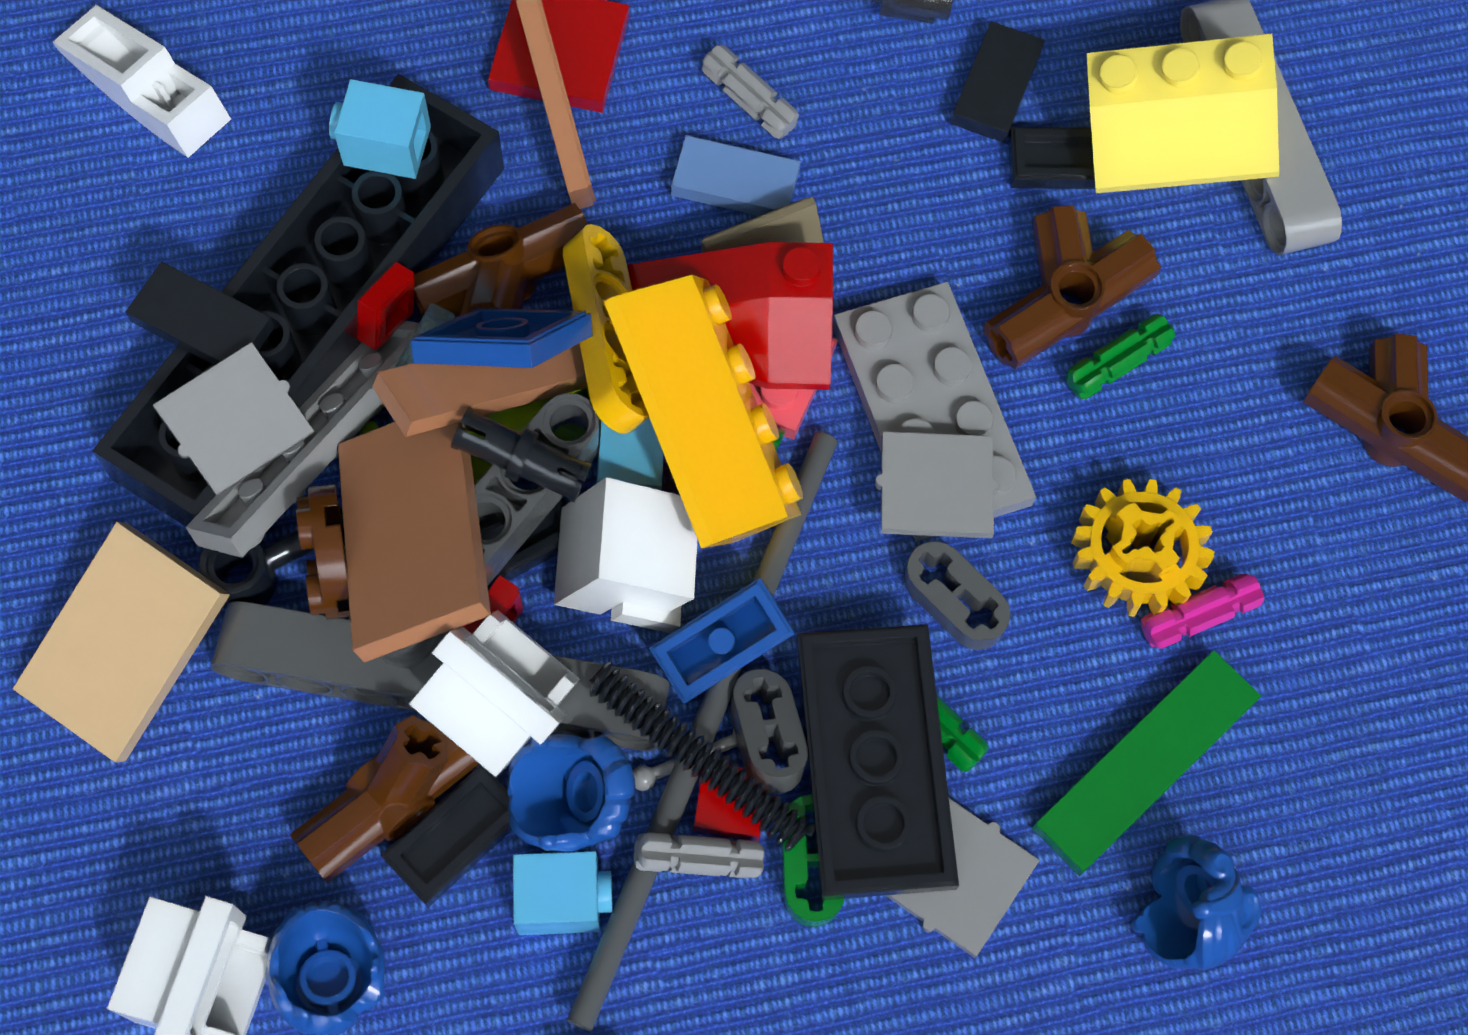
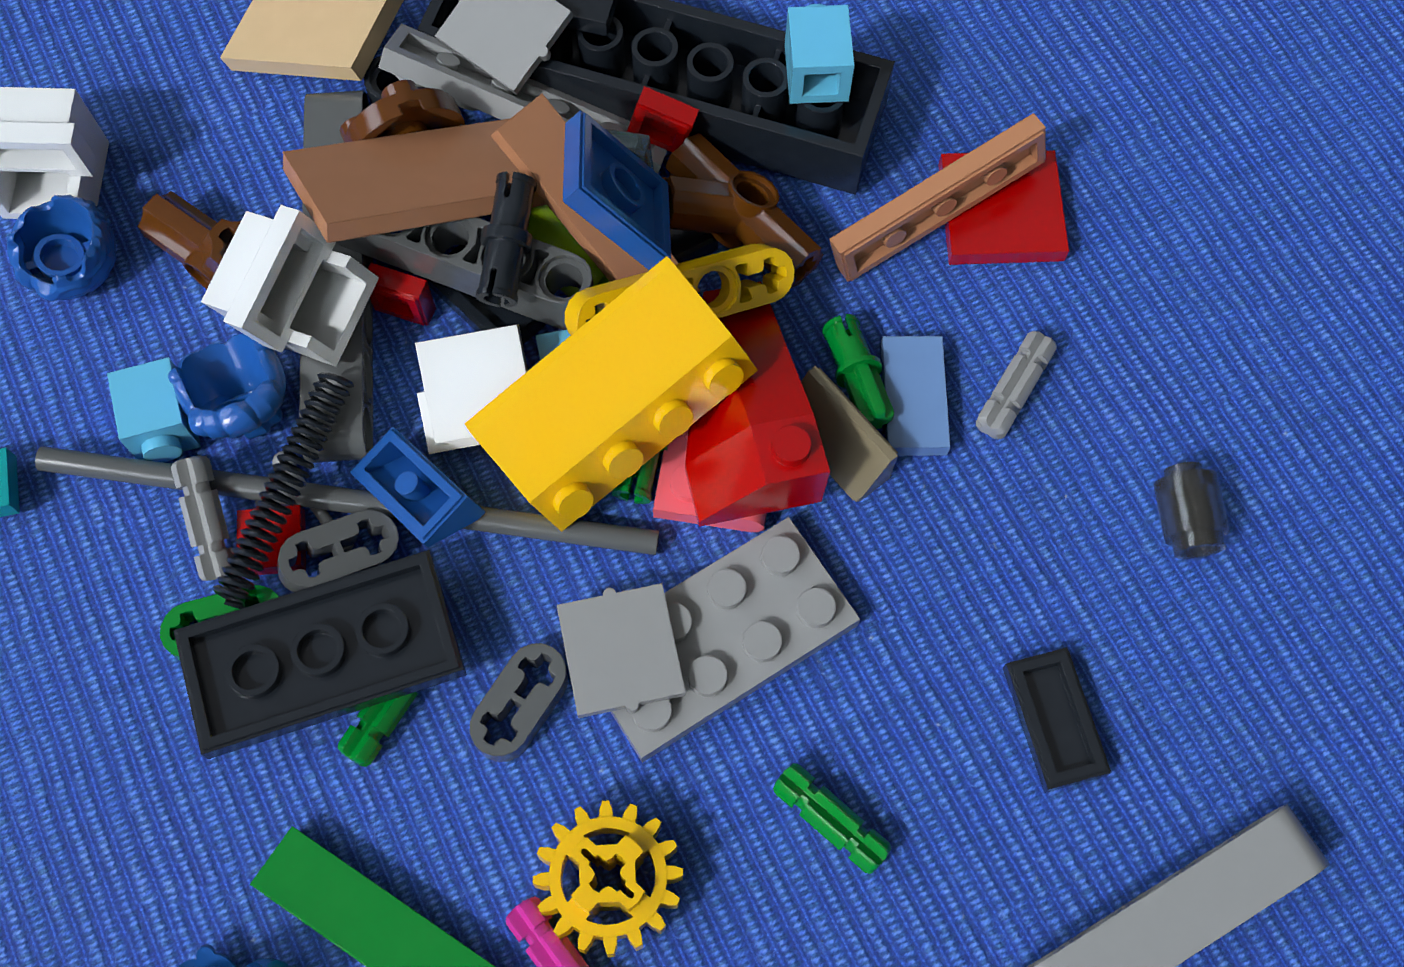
camera: 80 degrees right, 0 degrees up
black tile [381,765,512,908] -> none
light grey piece [885,798,1040,958] -> none
black tile [950,21,1045,143] -> none
reddish brown piece [983,205,1161,370] -> none
light yellow slope [1087,34,1279,194] -> none
none -> green axle [822,314,894,429]

